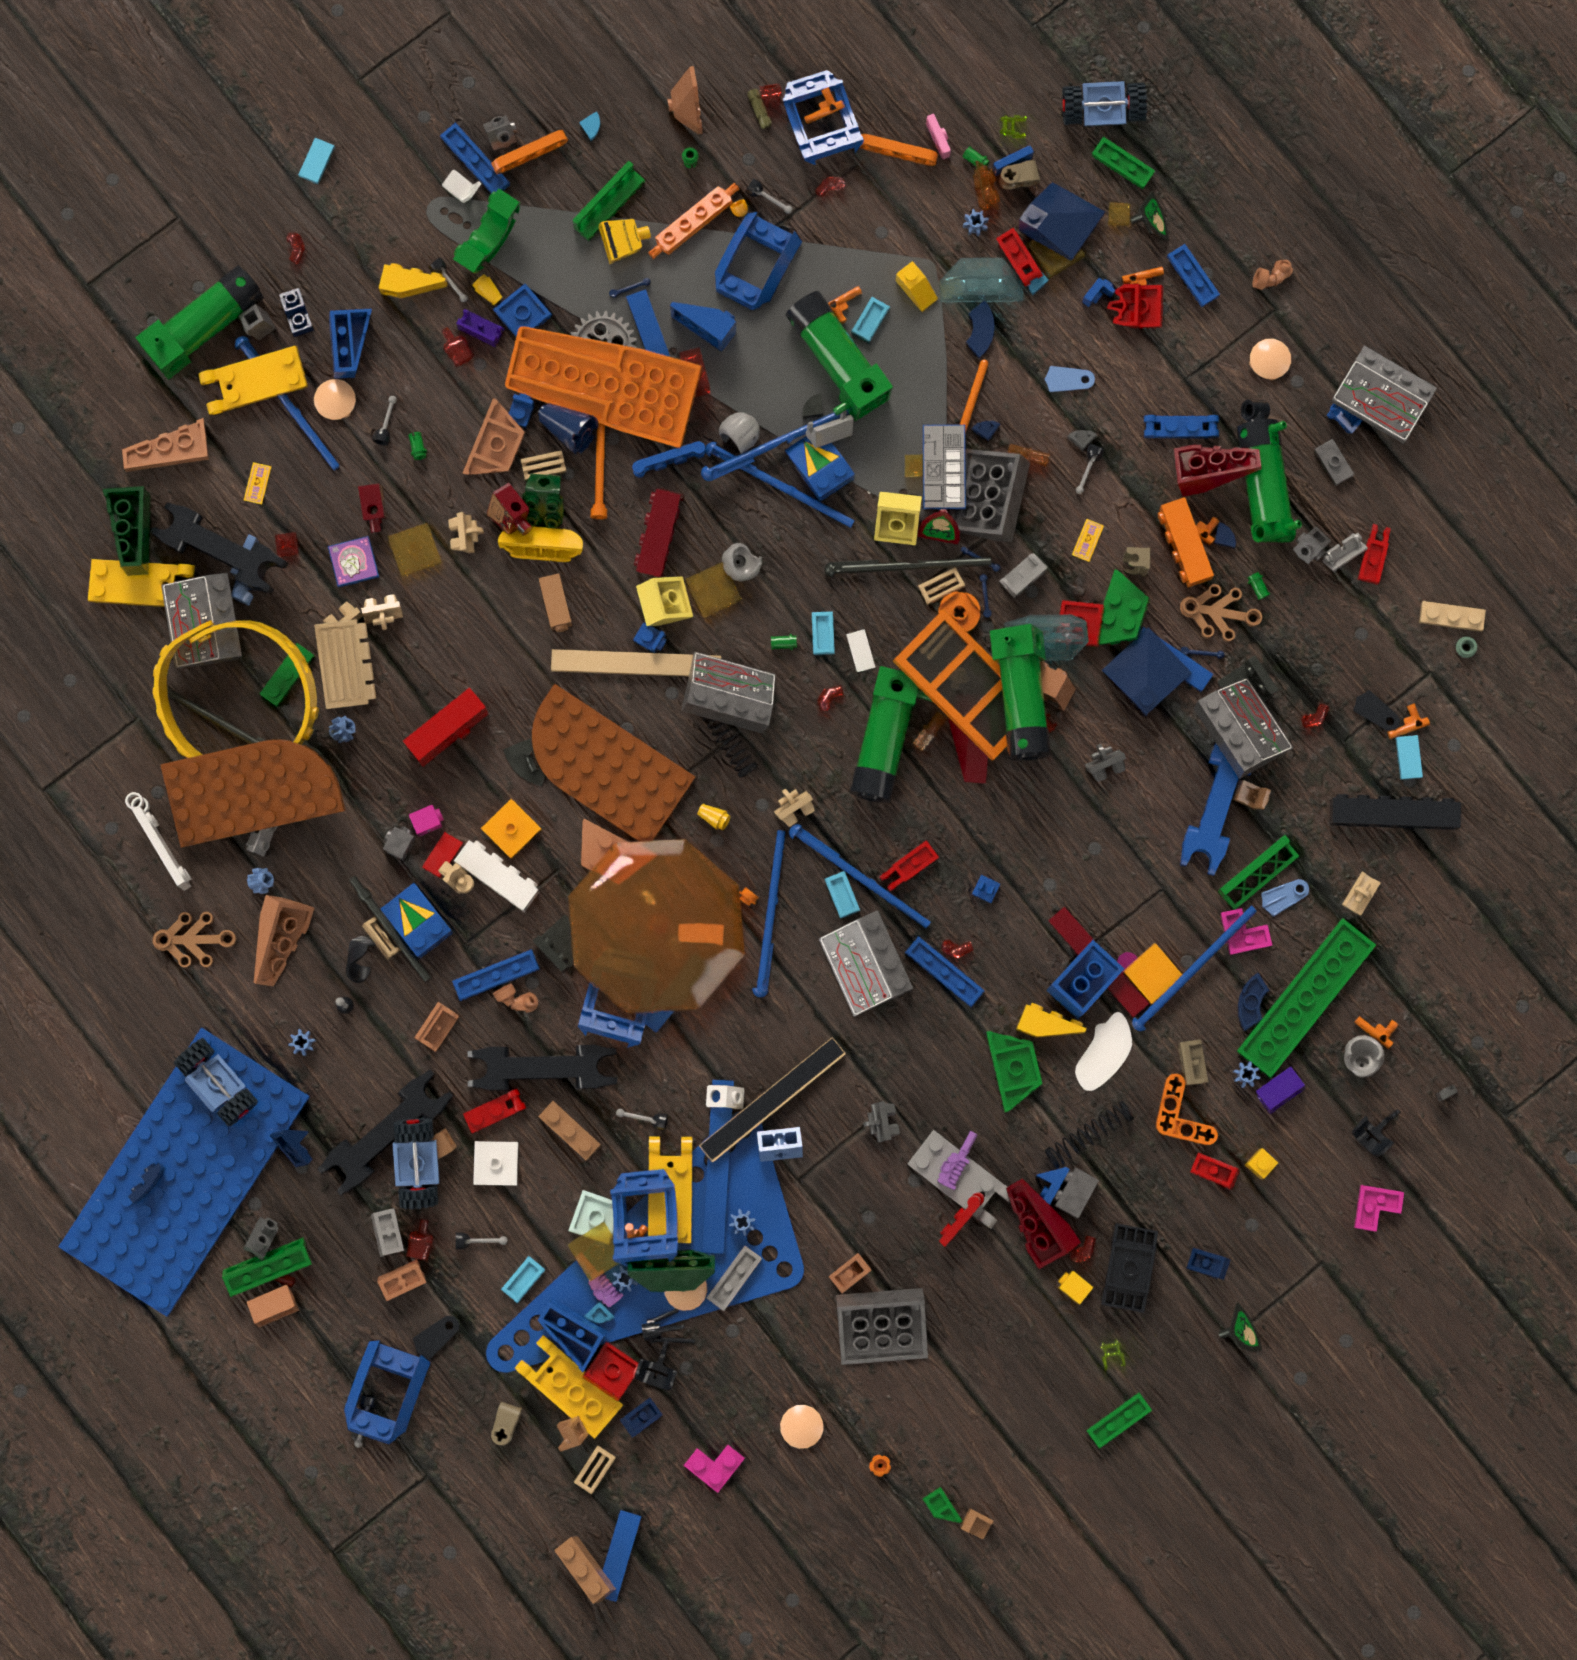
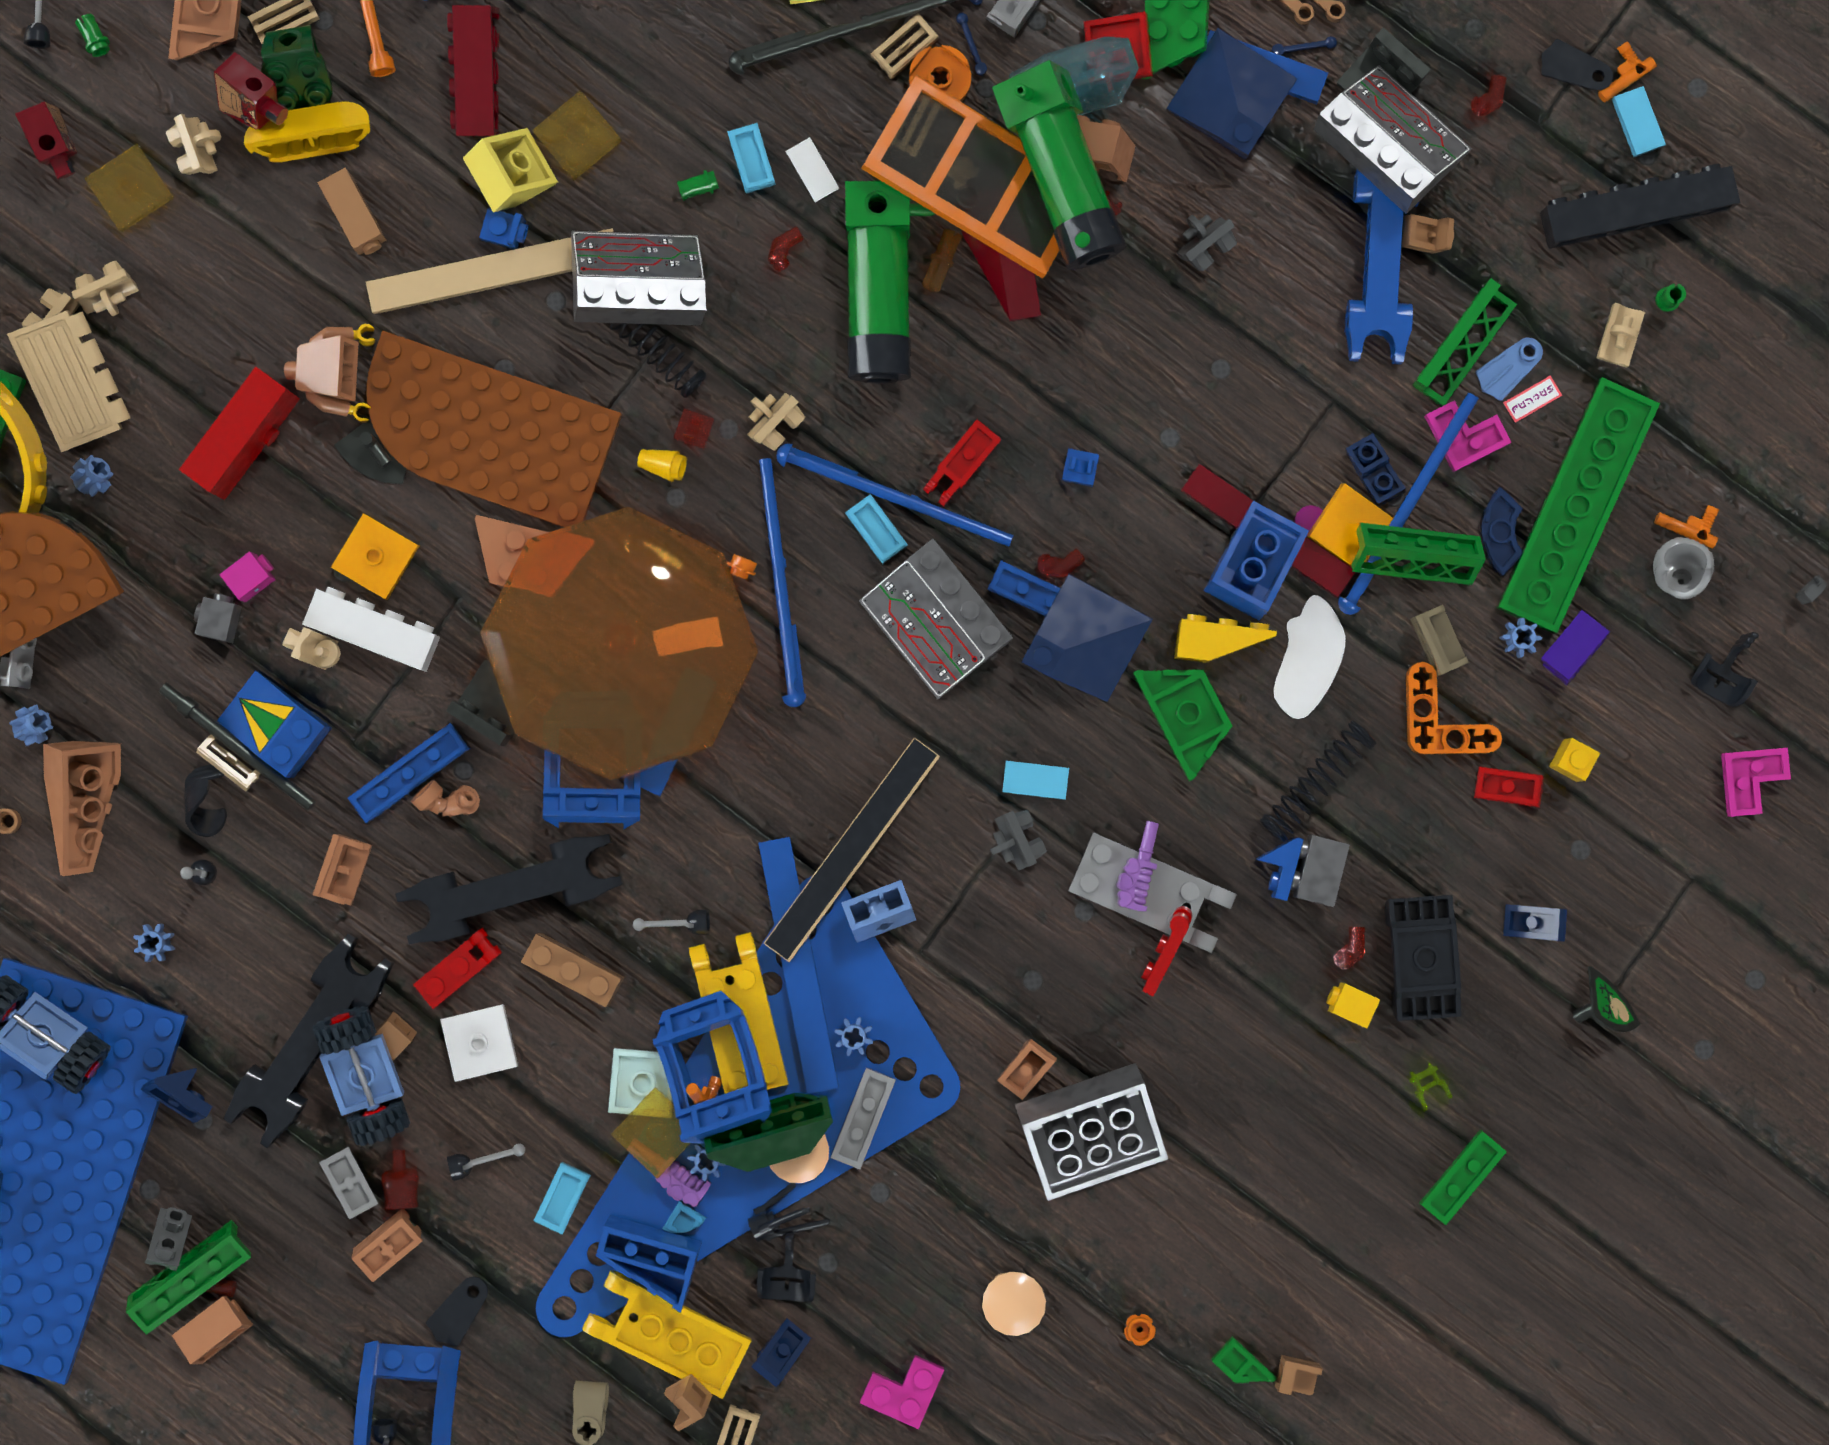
camera: 15 degrees left, 5 degrees up
tile [328,536,379,588] -> none
red slope [422,832,463,879] -> none
red plate [582,1341,639,1402] -> none
white bracket [706,1085,744,1109] -> none
light grey piece [722,543,762,582] -> none
dark red wedge [1006,1179,1081,1269] -> none
none -> nougat torso [284,324,376,423]
none -> clear red tile [674,408,715,450]
none -> medium azure tile [1002,761,1069,800]
none -> dark blue slope [1022,574,1153,702]
none -> dark blue slope [1345,433,1406,507]
none -> green fence [1351,523,1486,585]
none -> white sticker [1503,375,1562,423]
none -> green pin [1655,284,1686,312]

